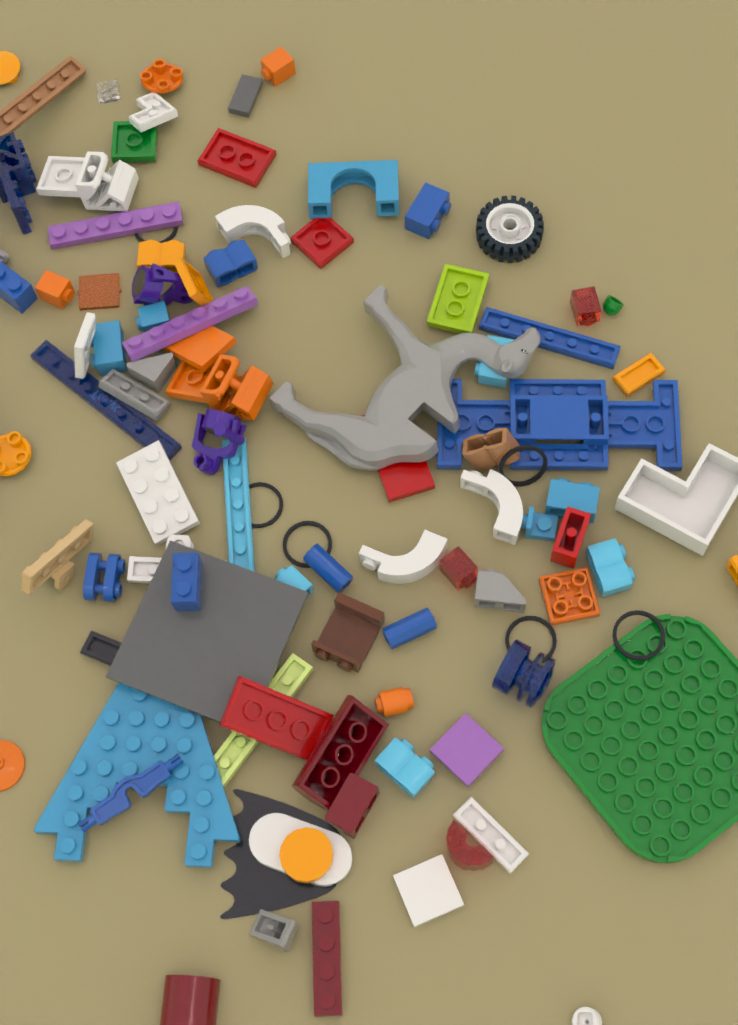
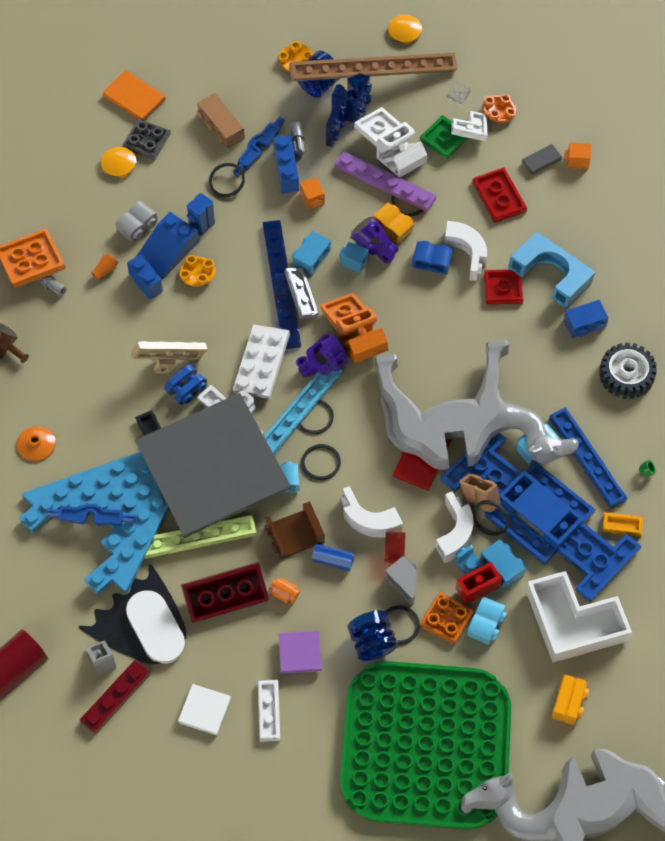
camera: 35 degrees right, 5 degrees down
white tile [74,312,96,379] -> none
clear orange piece [77,273,122,311] -> none
medium lavender plate [122,286,258,362] -> none
light grey slope [126,352,177,393] -> none
orange tile [162,326,237,372] -> none
blue brick [171,552,202,611] -> none
light orange tile [173,256,214,306] -> none
red tile [219,676,334,761] -> none
light orange tile [279,827,334,883] -> none
blue axle [303,543,353,593] -> none
dark red panel [325,773,380,839] -> none
medium azure brick [374,737,435,799] -> none
lime plate [427,264,489,334] -> none
clear red cylinder [446,820,493,871] -> none
clear red brick [570,286,602,326] -> none
black piece [612,610,665,661] -> none

